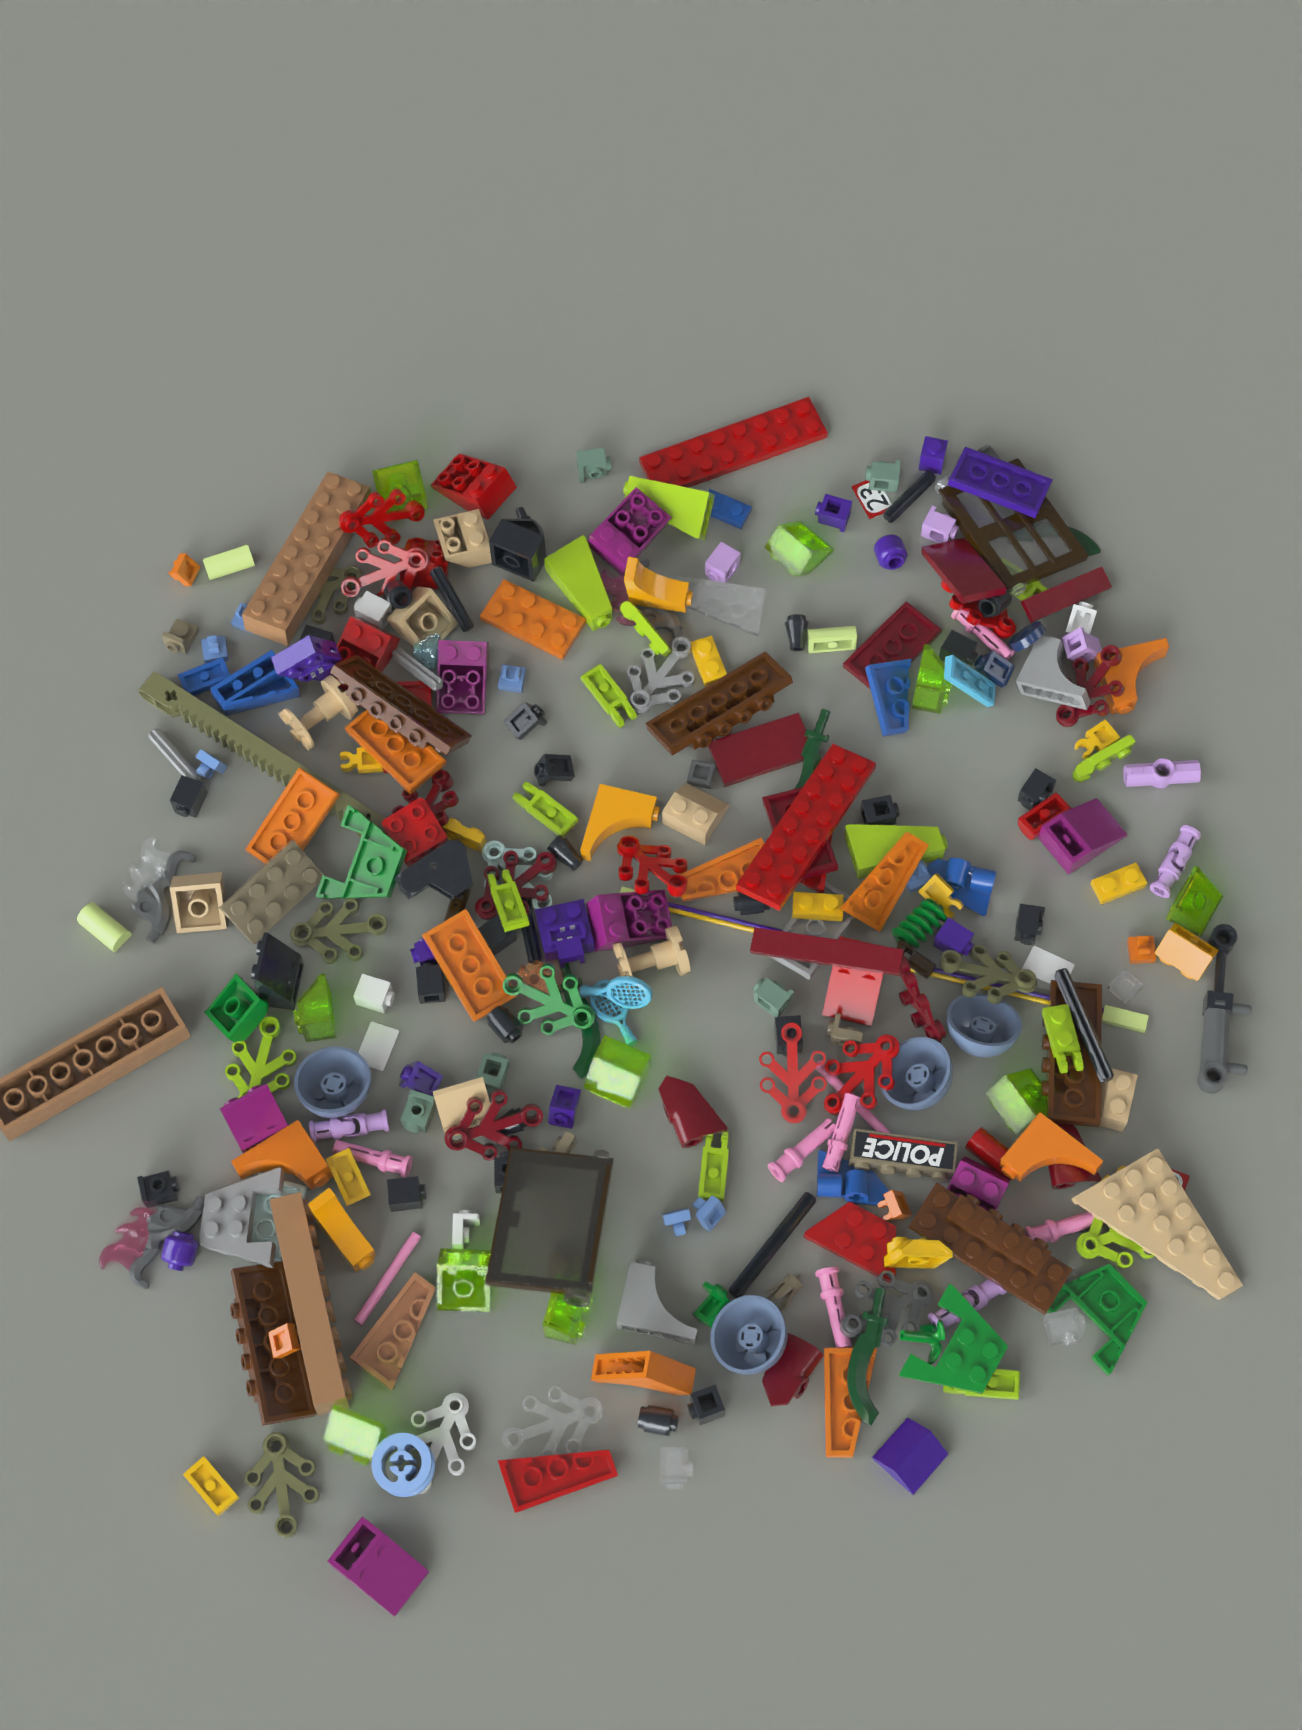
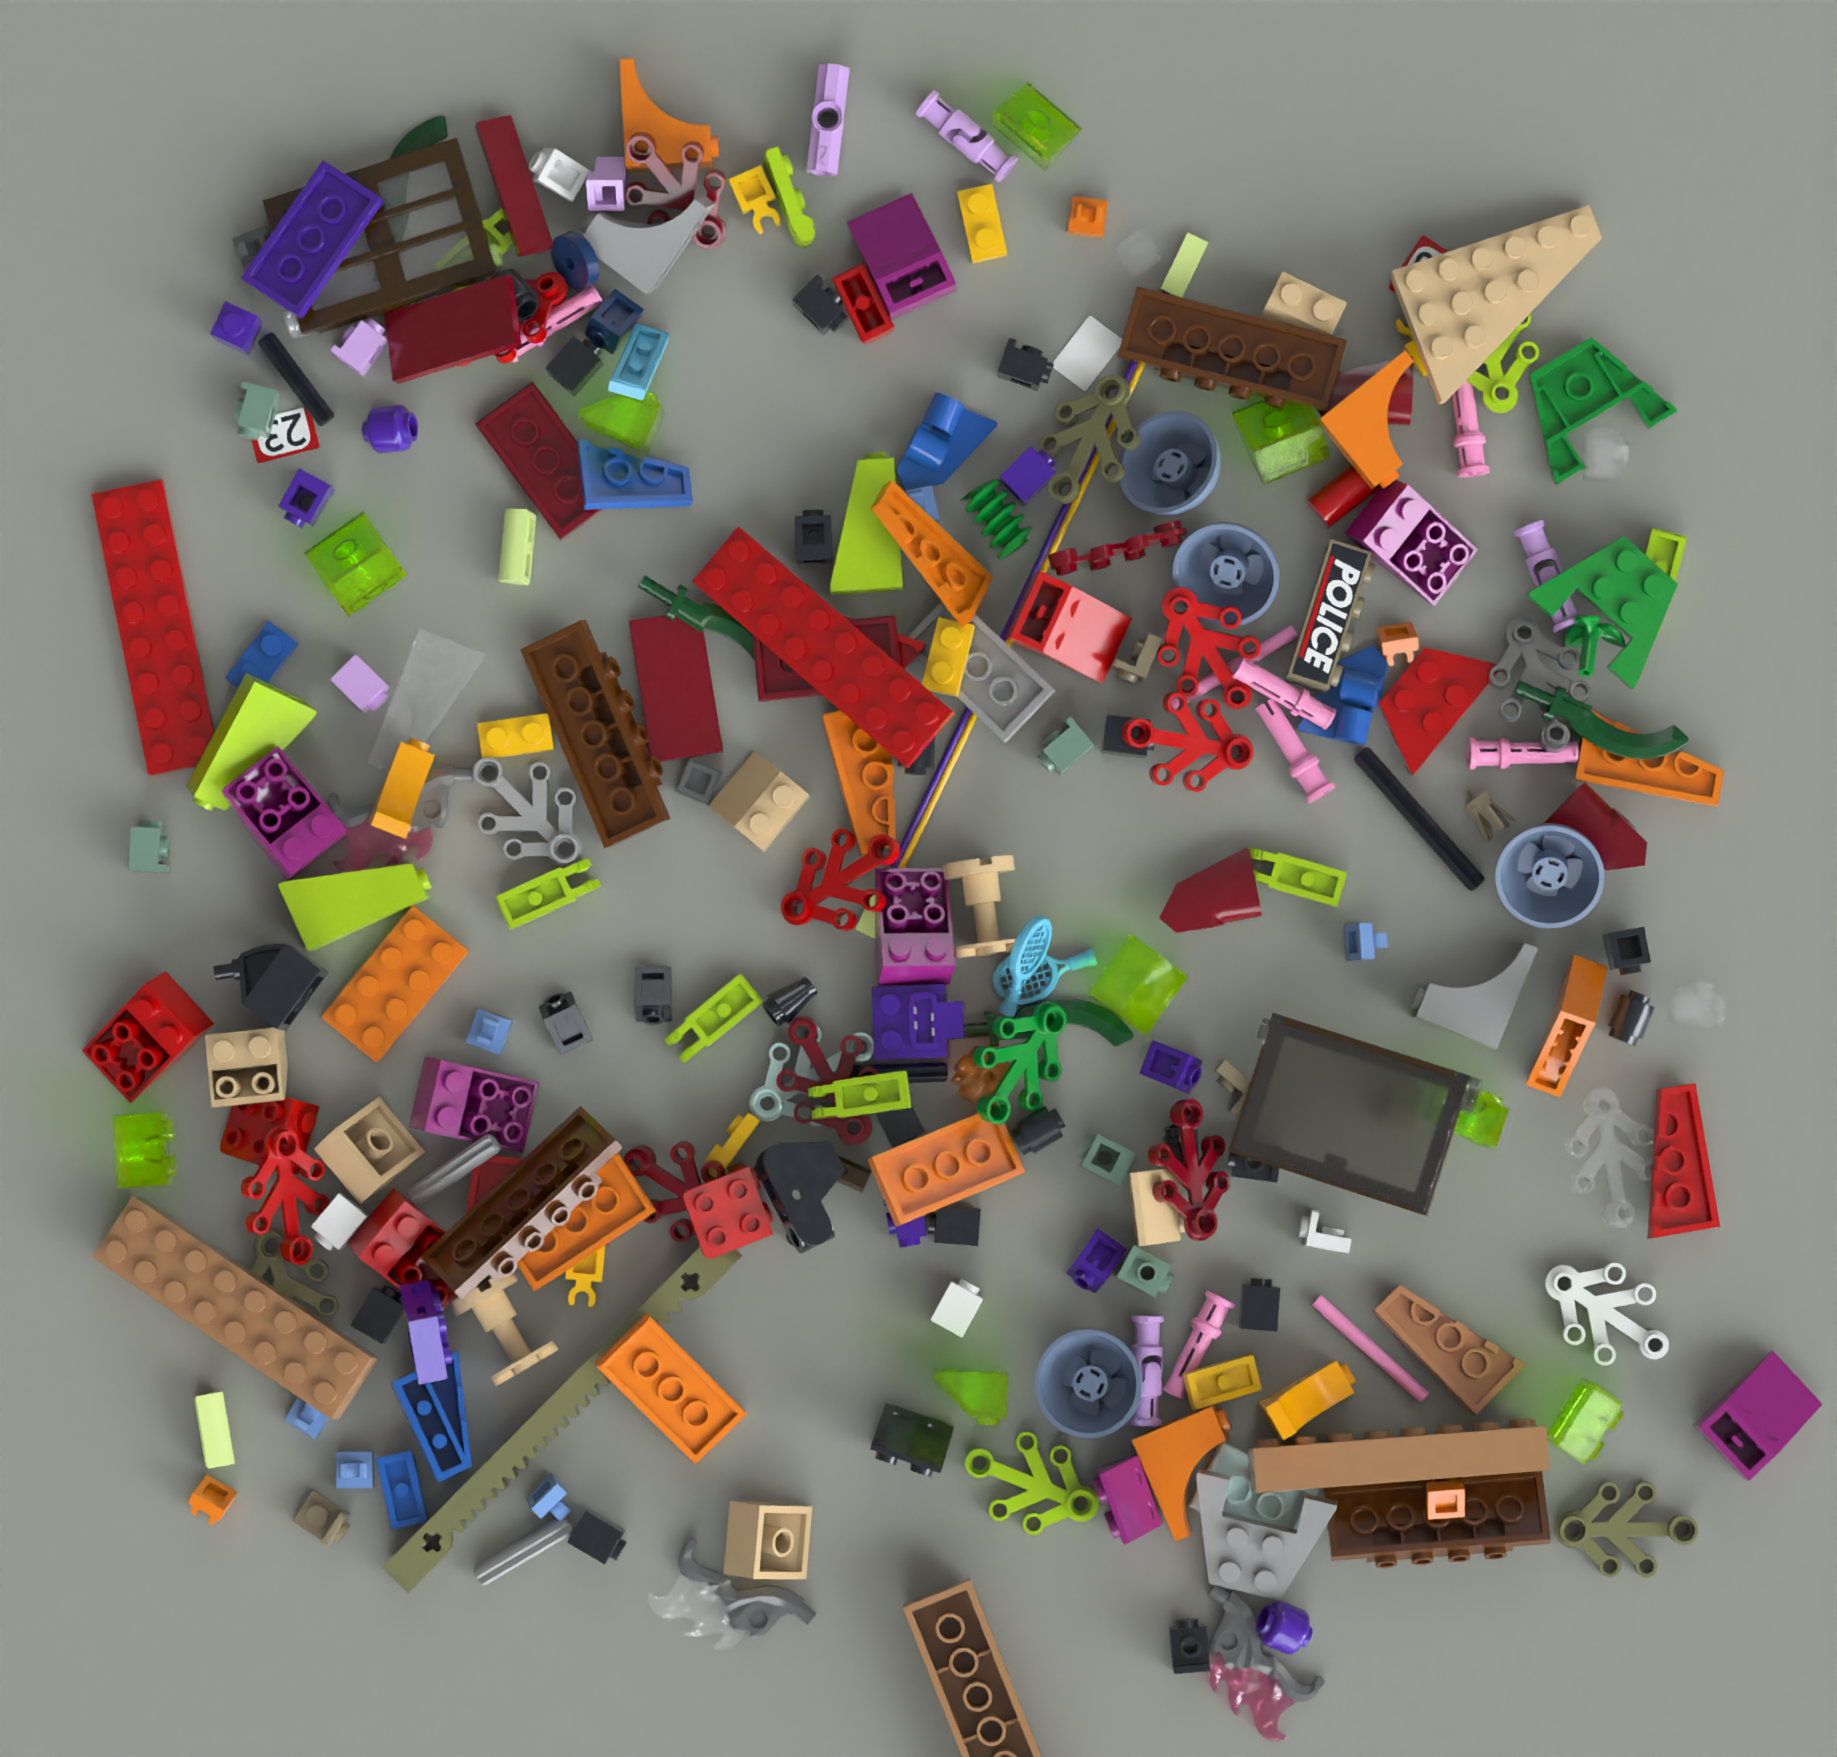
camera: 80 degrees left, 20 degrees up
yellowish green brick [77,902,132,953] -> none
yellow plate [183,1456,239,1517] -> none
green slope [204,973,269,1043] -> none
dark tan plate [218,840,325,944] -> none
olive plant [290,898,388,964] -> none
wing [315,805,407,899] -> none
red plant [339,489,425,548] -> none
white sticker [358,1022,399,1071] -> none
light blue wheel [372,1433,435,1497] -> none
black brick [384,580,412,609] -> none
clear light blue piece [413,634,441,669] -> none
black axle [430,566,474,632] -> none
clear neon green slope [437,1248,492,1313] -> none
light orange arch [580,784,661,861] -> none
lime hinge [620,601,672,657] -> none
medium blue tile [692,1196,726,1232] -> none
green bracket [692,1281,731,1328] -> none
dark red tile [750,927,905,976] -> none
black cone [785,614,809,651] -> none
dark purple slope [872,1417,948,1495] -> none
yellow slope [884,1237,953,1269] -> none
dark brown bar [897,940,937,979] -> none
reddish brown plate [908,1182,1073,1315] -> none
yellow plate [918,873,964,918] -> none
lime hinge [1042,1004,1084,1074] -> none
black axle [1054,968,1114,1083] -> none
light orange brick [1154,923,1219,981] -> none
dark grey piece [1197,924,1252,1094] -> none

